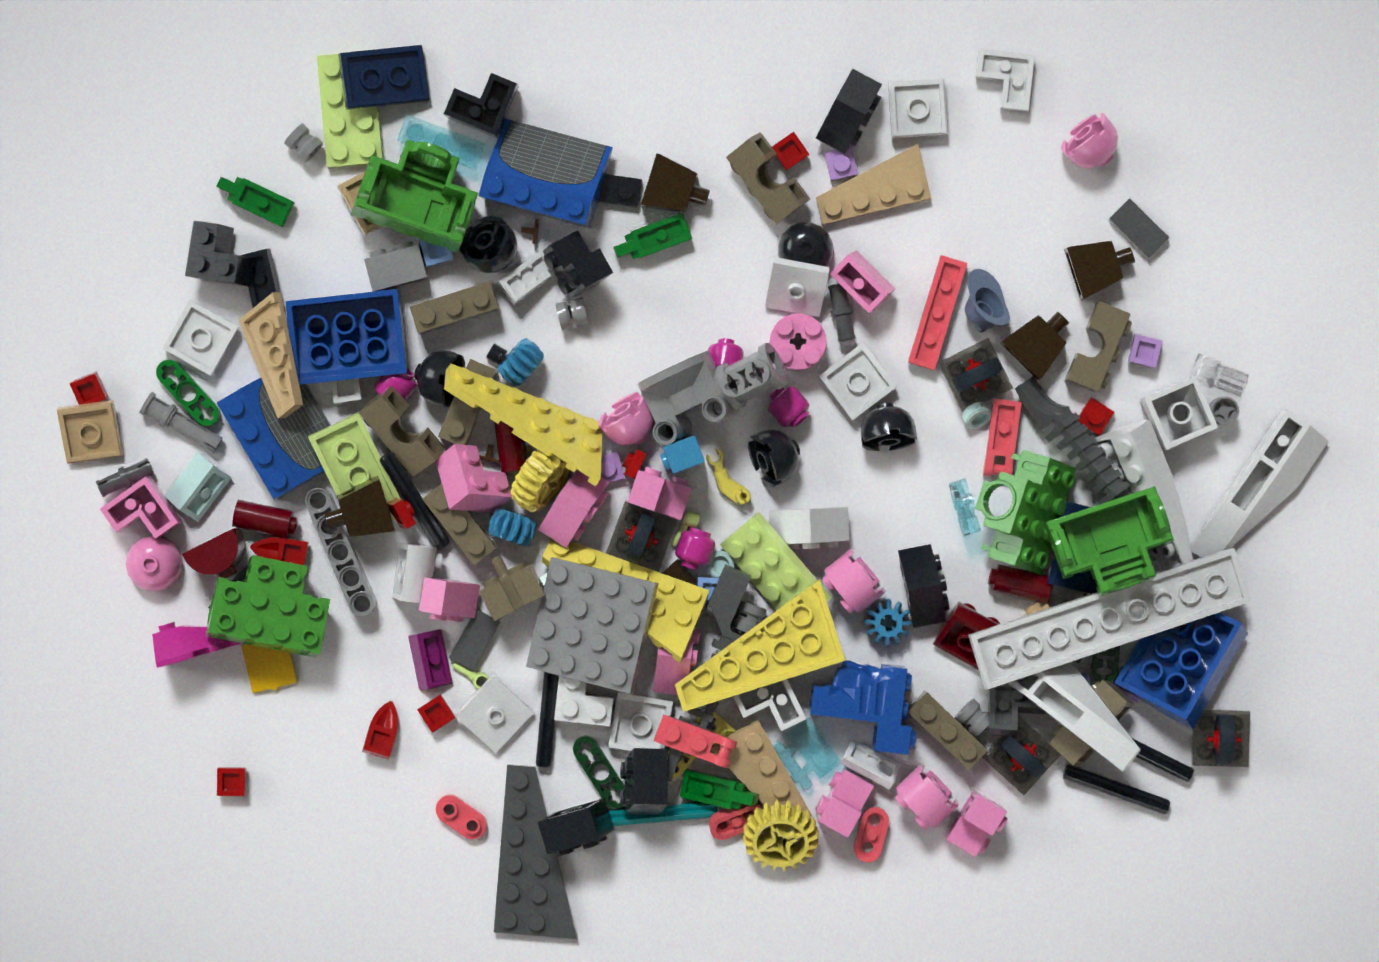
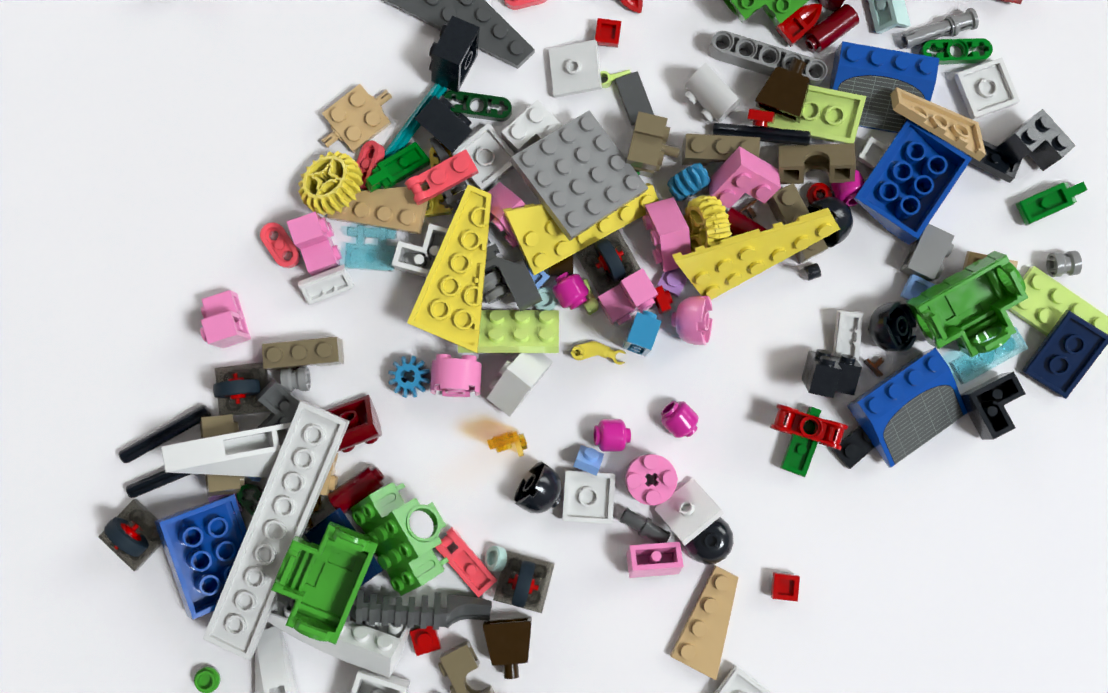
camera: 135 degrees right, 5 degrees down
magenta slope [408,629,453,690] -> none
dark tan arch [410,281,500,335] -> none
bright pink brick [419,577,480,622] -> none
dark azure gear [498,338,544,386] -> none
black axle [536,672,559,768] -> none
light grey wheel [555,297,589,330] -> none
light grey piece [638,342,789,446] -> none
dark brown torso [641,153,710,213] -> none
dark tan arch [726,132,810,225] -> none
black cylinder [748,430,800,487] -> none
blue brick [809,660,916,755] -> none
black brick [815,68,882,154] -> none
lavender plate [824,147,858,181] -> none
bright pink brick [895,764,959,830] -> none
black brick [898,544,950,628] -> none
coral plate [907,255,967,370] -> none
clear light blue plate [949,478,981,536] -> none
sand blue piece [965,269,1010,333] -> none
none -> bright green plate [194,667,220,693]
none -> tan plate [322,84,392,153]
none -> clear yellow bracket [487,429,528,457]
none -> light blue plate [573,445,604,476]
none -> red piece [770,404,848,450]
none -> red plate [807,183,832,203]

